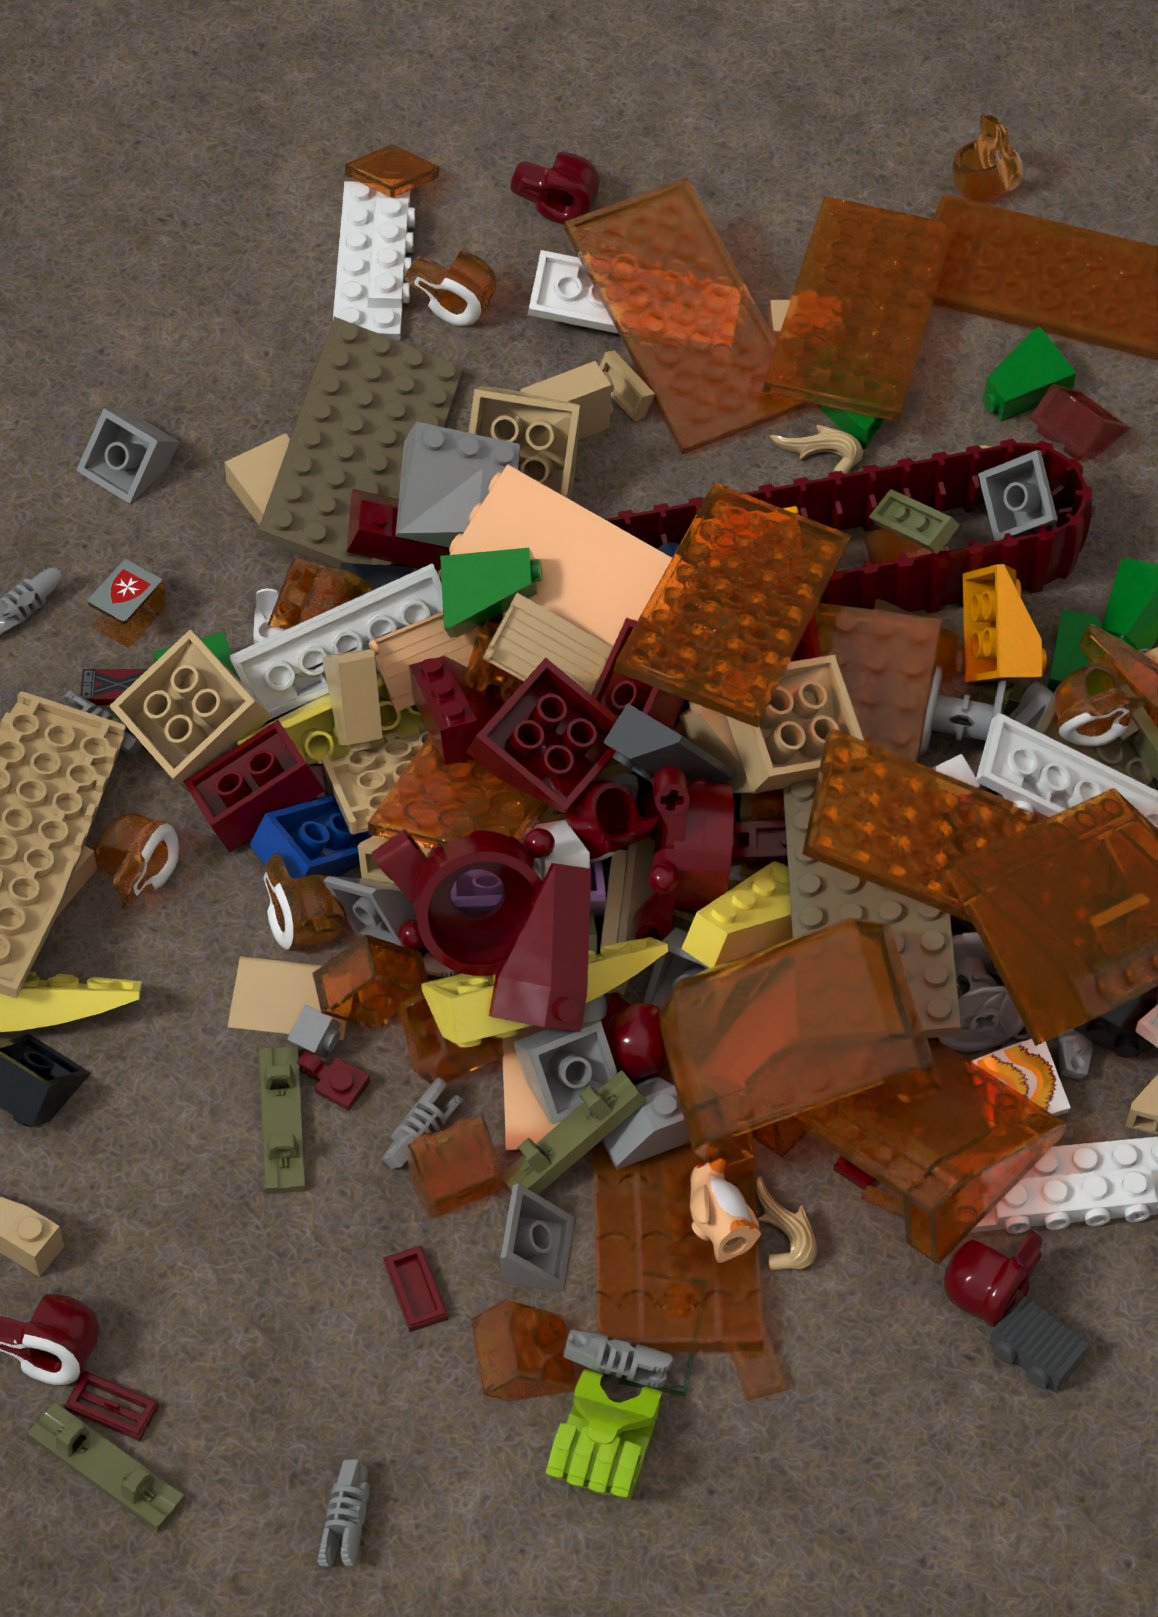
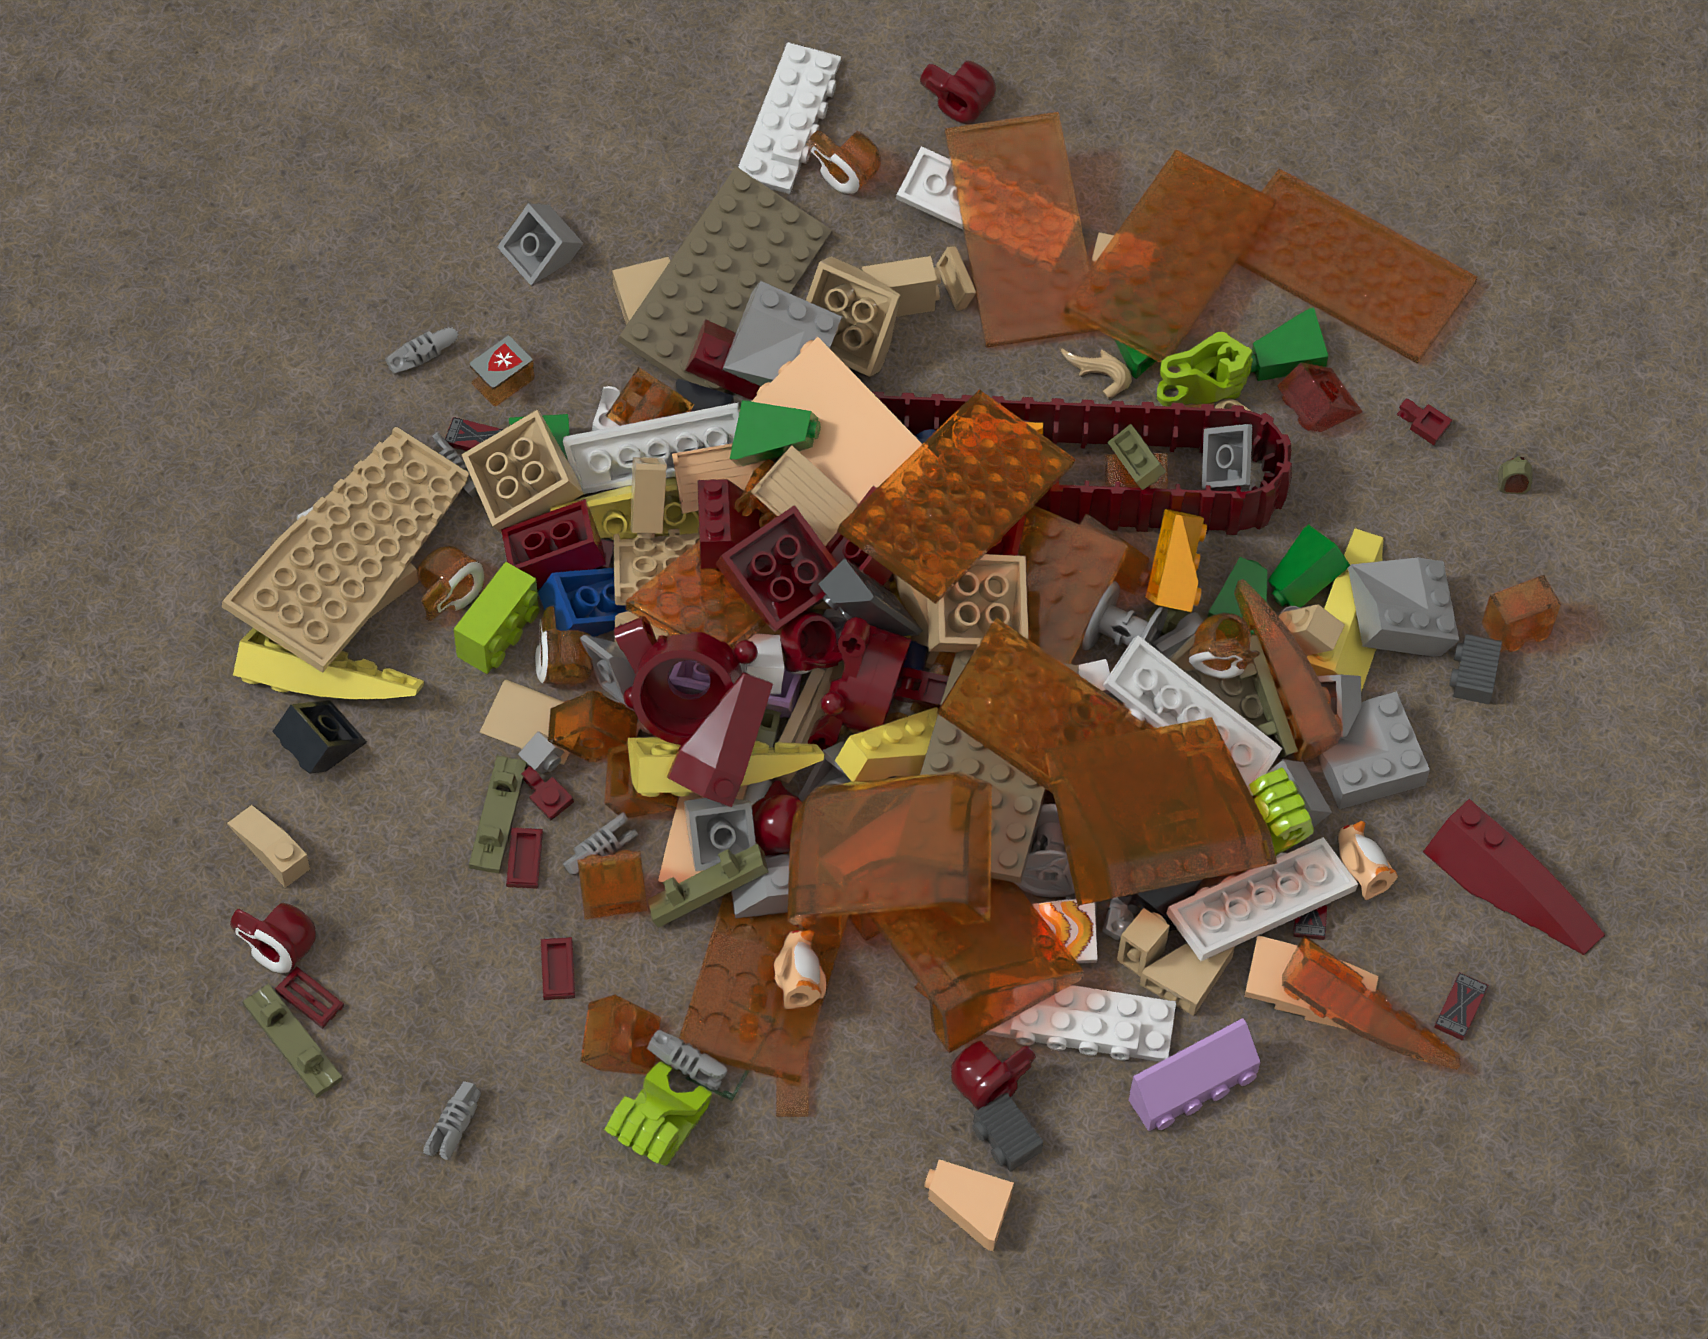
camera: 15 degrees right, 5 degrees up
clear orange tile [345,144,439,198] -> none
light grey slope [500,1183,575,1291] -> none
tan piece [756,1176,817,1271] -> none
clear orange piece [952,114,1023,203] -> none
none -> lime brick [454,562,540,674]
none -> dark red tile [506,828,543,889]
none -> light nougat slope [924,1160,1014,1251]
none -> tan brick [1117,908,1169,977]
none -> lime piece [1156,331,1253,407]

